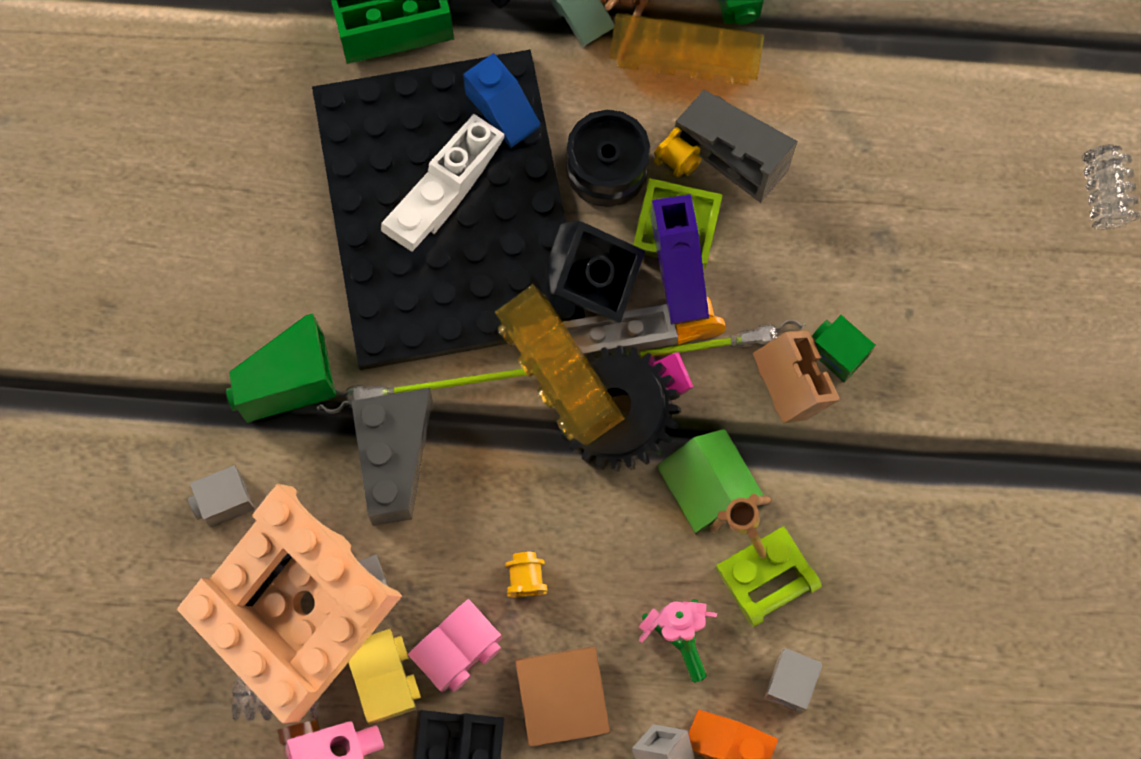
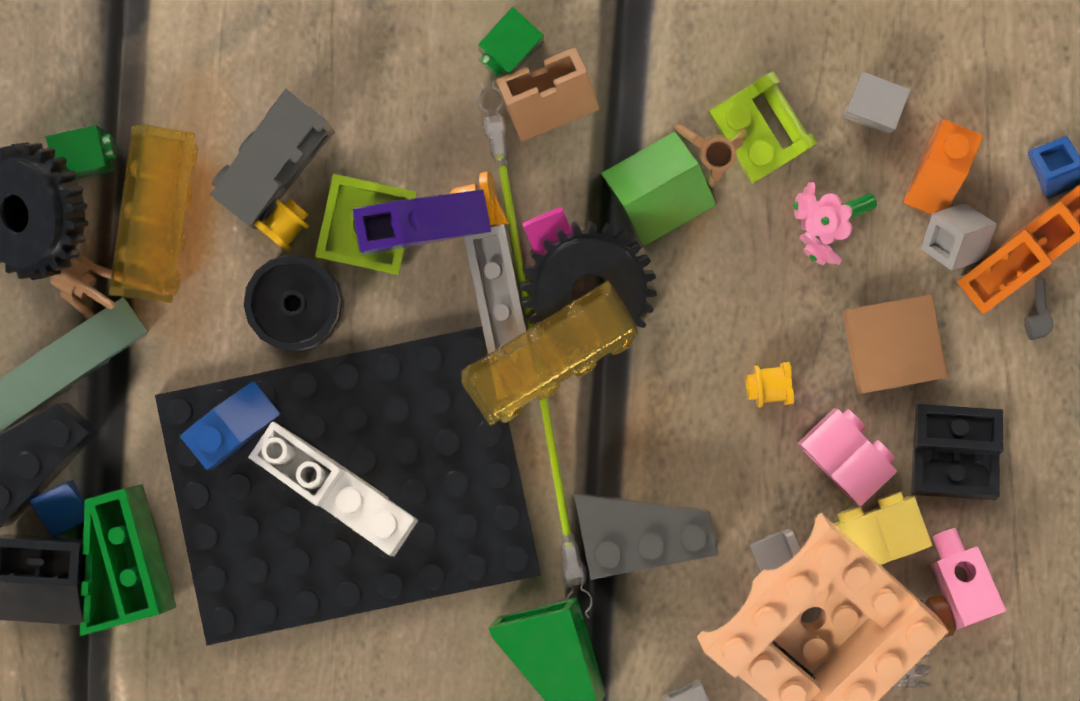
camera: 85 degrees left, 15 degrees up
black slope [548,220,646,323] -> none

